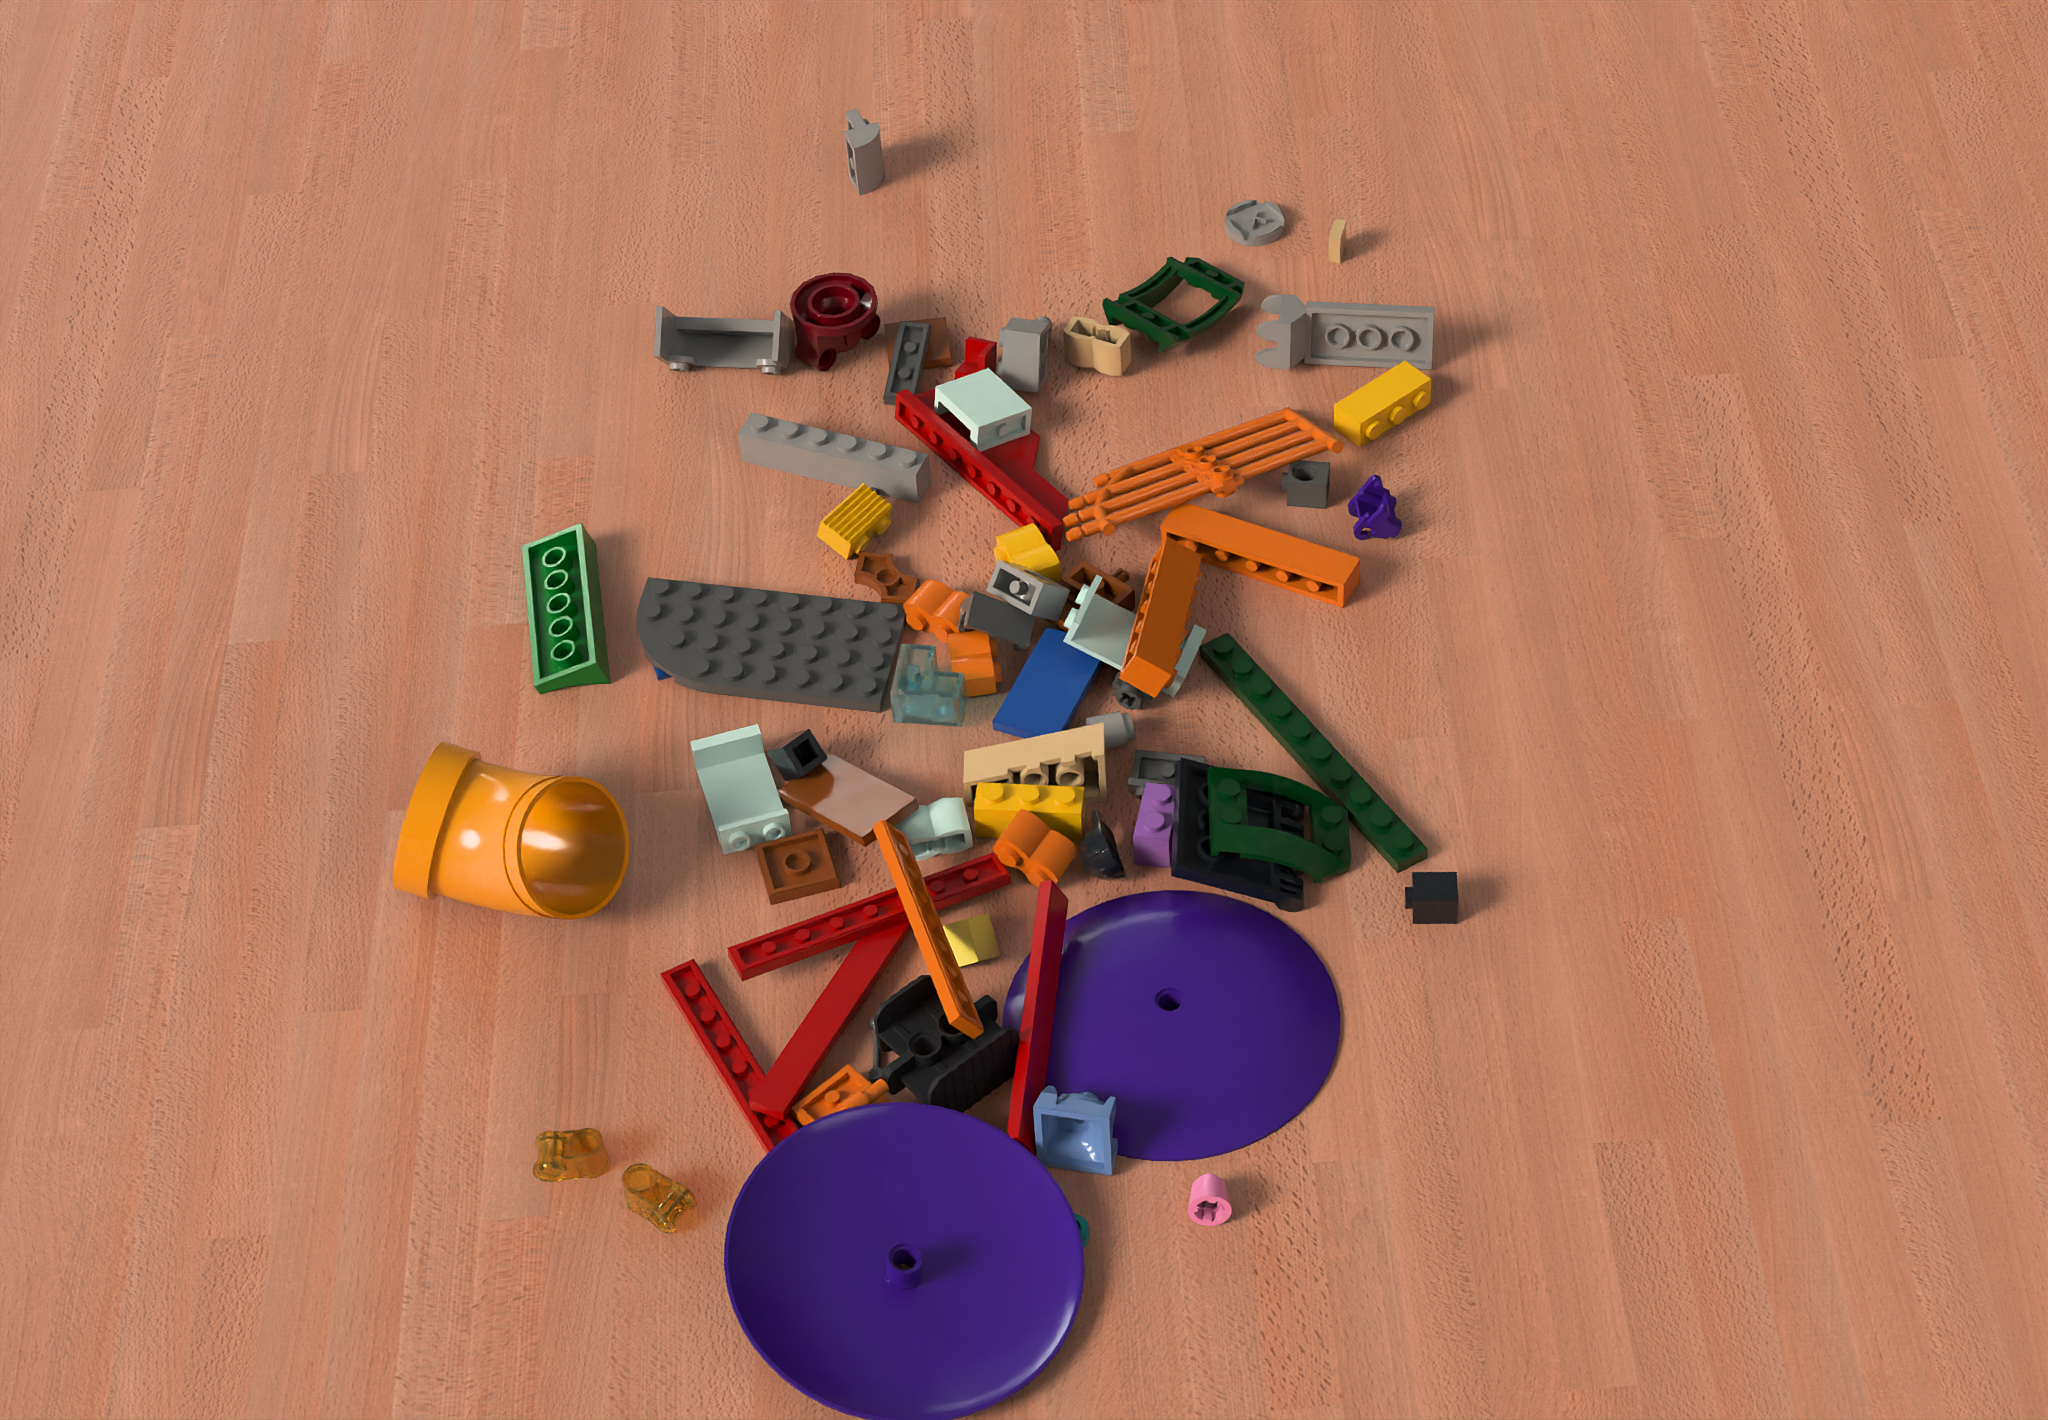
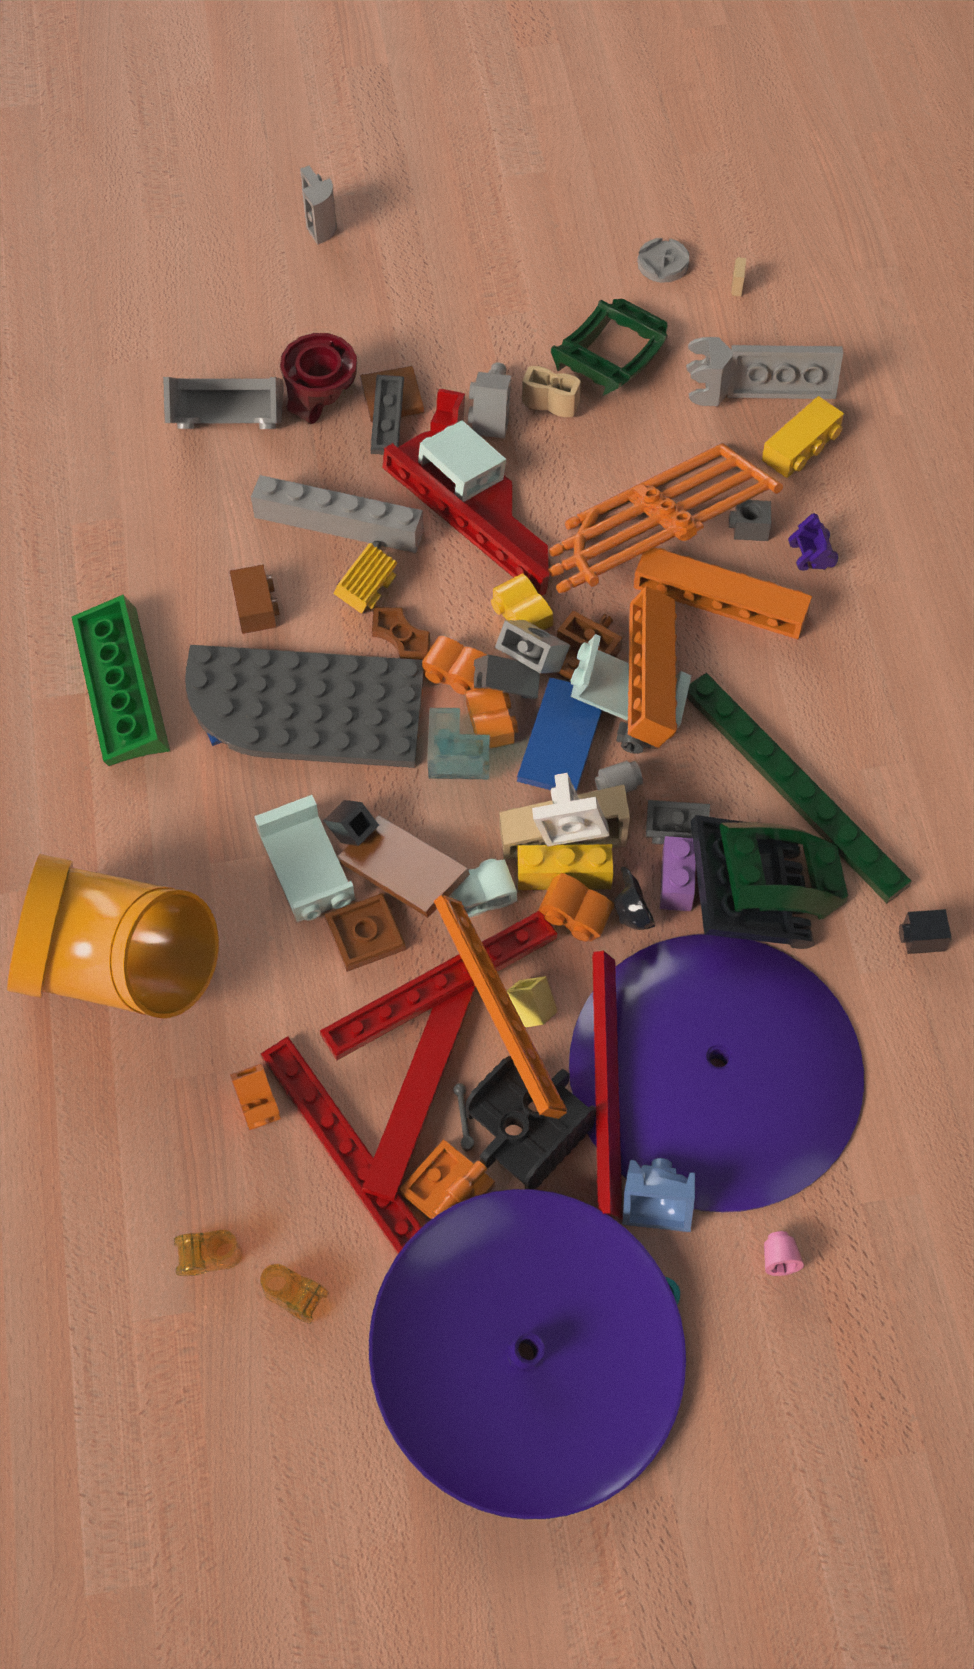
camera: 10 degrees left, 15 degrees up
none -> dark orange brick [229,564,280,634]
none -> orange brick [230,1064,281,1131]
none -> white bracket [532,773,609,847]

